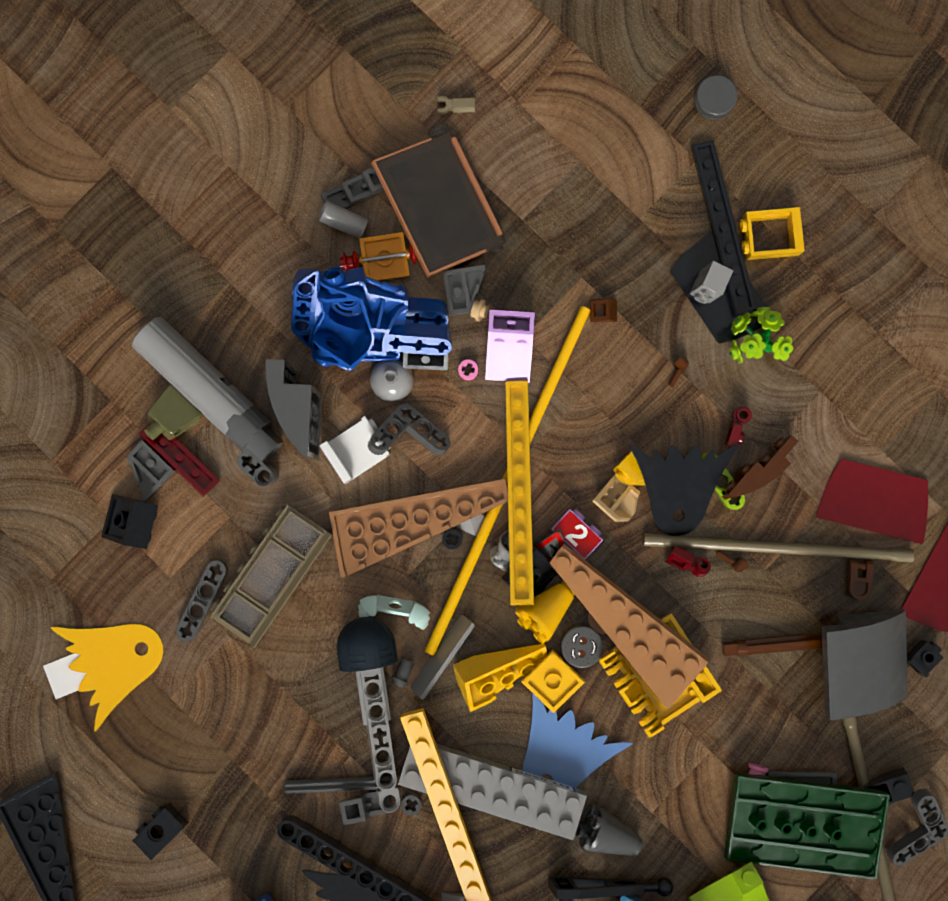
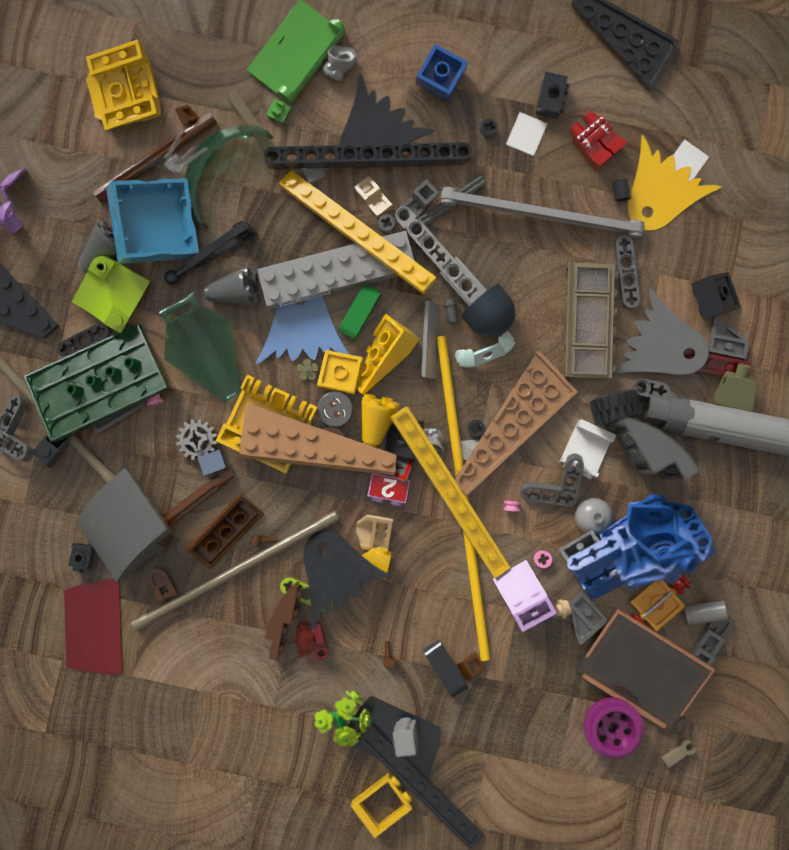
camera: 150 degrees right, 0 degrees up
dark red plate [665,546,711,577] -> none
dark red sticker [817,459,928,544] -> none
none -> black beam [57,323,111,357]
none -> clear green windscreen [159,291,241,402]
none -> light grey gear [176,419,218,460]
none -> reddish brown slope [185,493,264,569]
none -> sand blue panel [198,450,228,476]
none -> clear red hat [295,623,313,657]
none -> olive plant [296,359,318,381]
none -> green beam [338,284,382,340]
none -> tan slope [354,176,393,219]
none -> black beam [423,640,469,698]
none -> light grey piece [440,187,645,239]
none -> black bush [480,118,498,138]
none -> bright pink bush [503,501,521,512]
none -> white sticker [506,112,547,156]
none -> red hips [569,111,627,171]
none -> magenta wheel [583,697,644,759]
none -> black tyre [589,389,643,426]
none -> black beam [612,178,632,202]
none -> dark grey piece [615,288,709,375]

